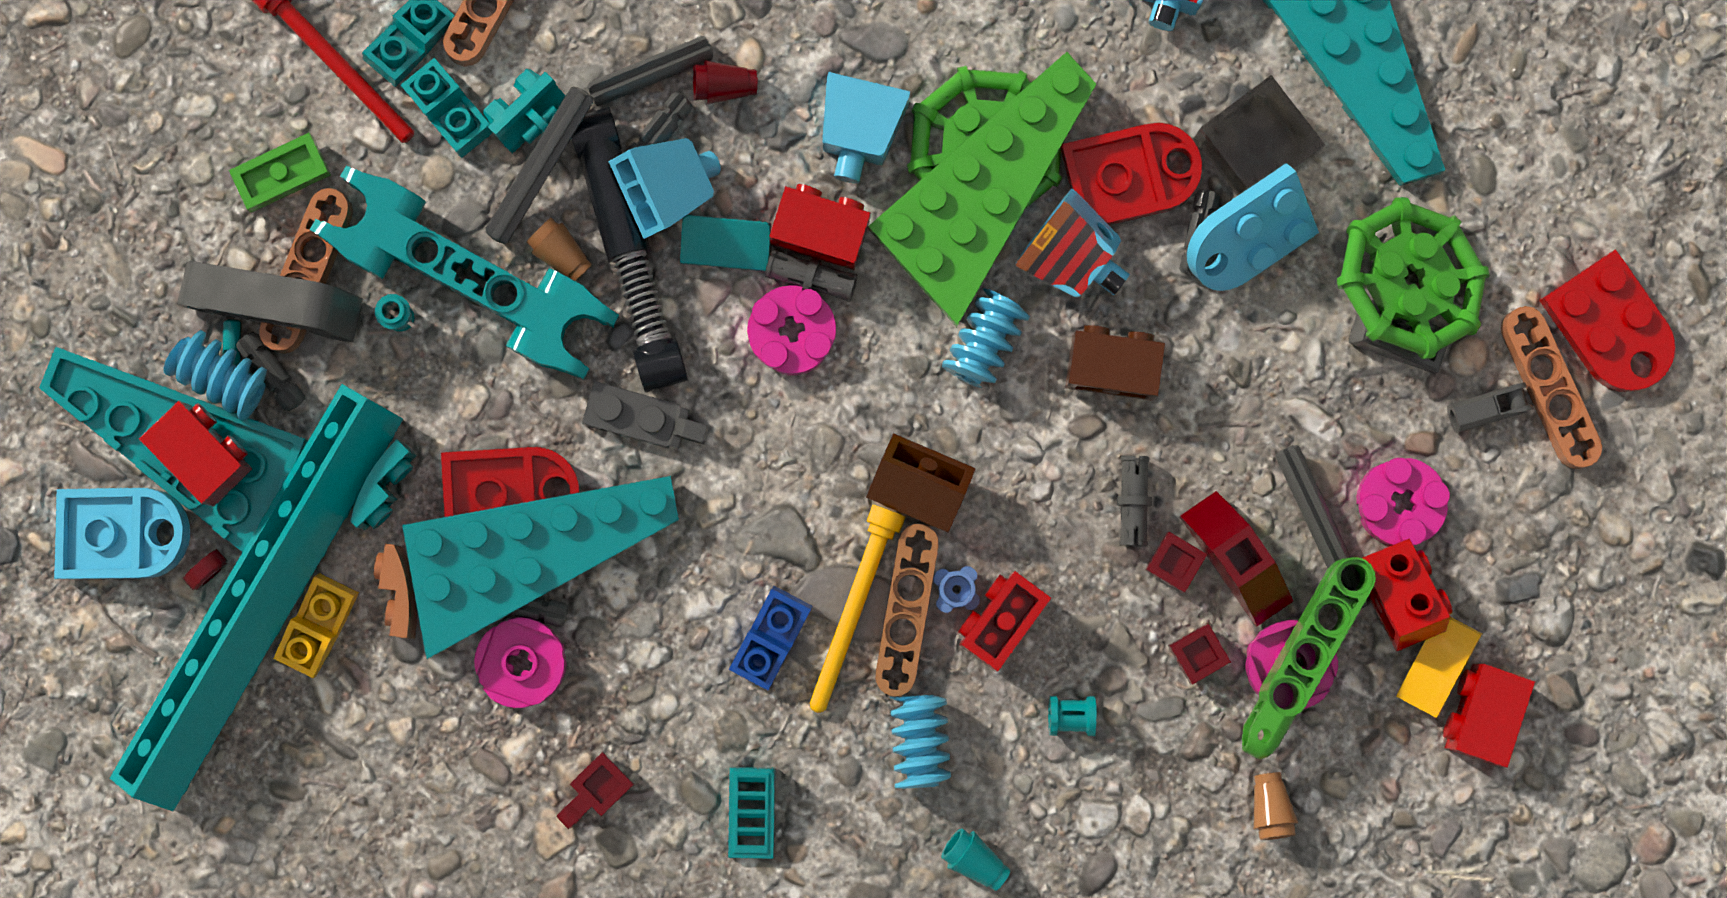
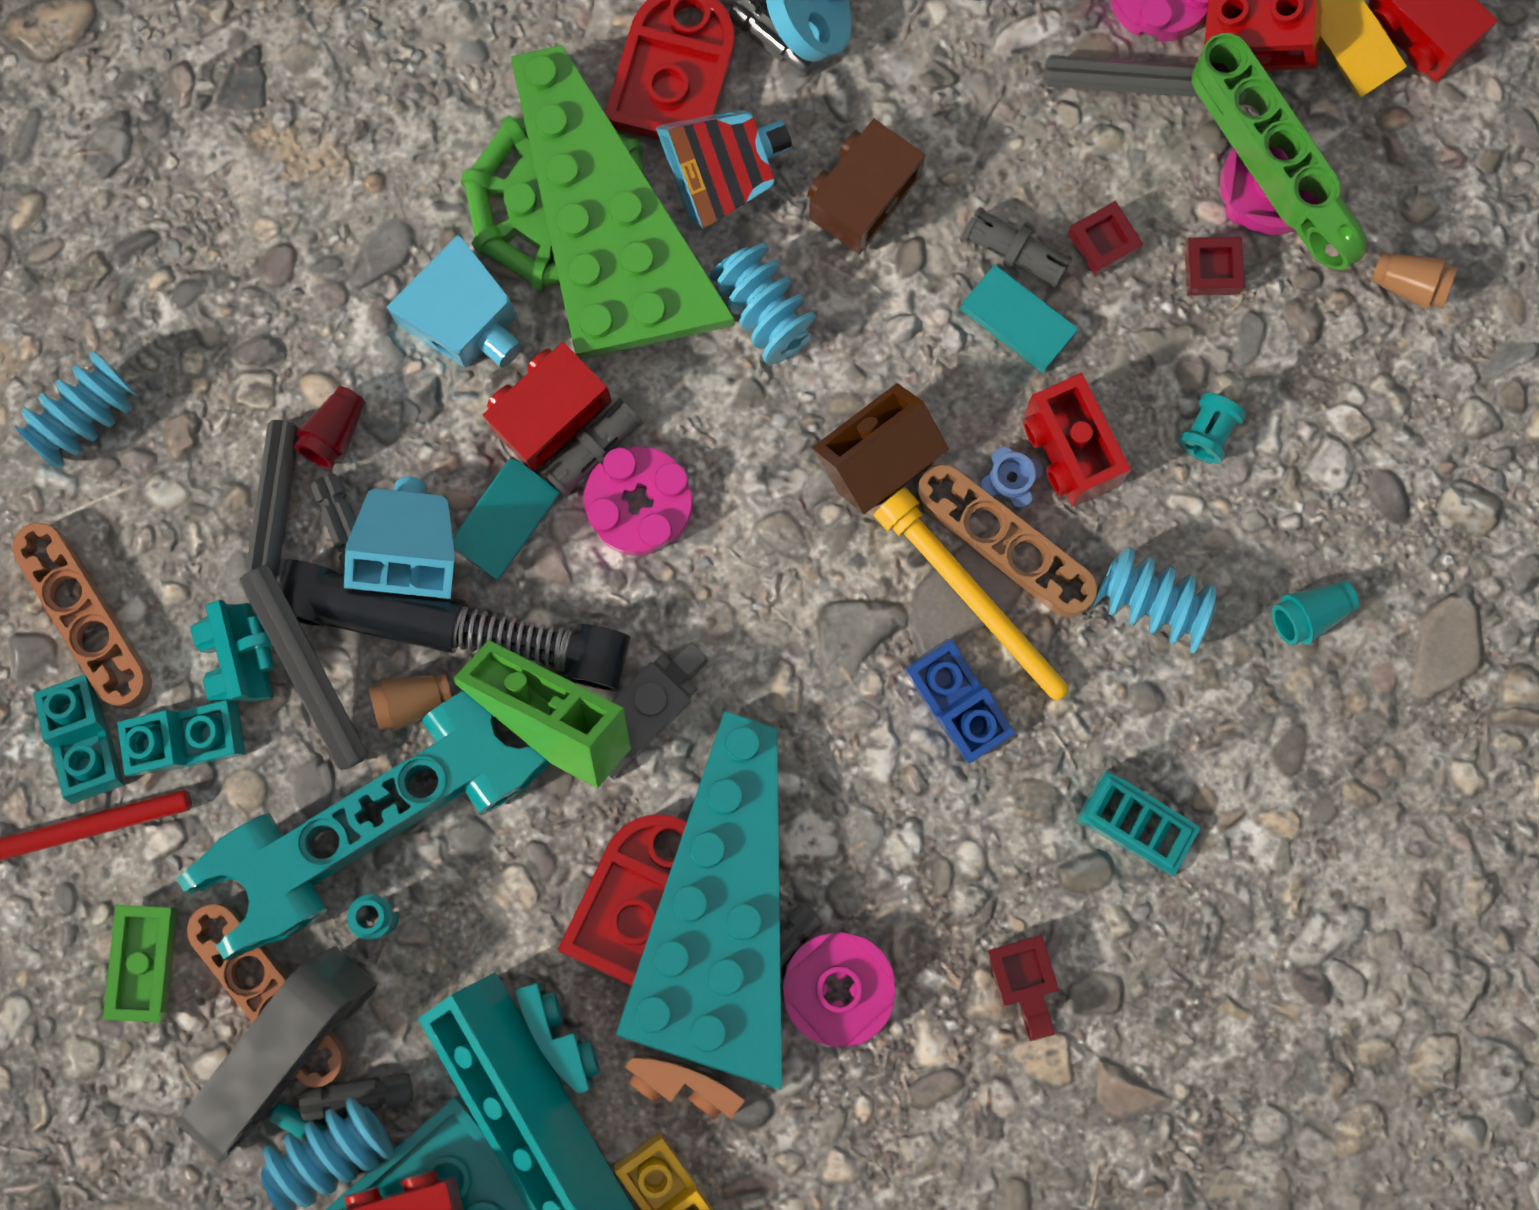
camera: 55 degrees left, 5 degrees down
dark red slope [1179,491,1294,627] -> none
none -> bright green slope [454,640,631,788]
none -> teal tile [960,264,1078,374]

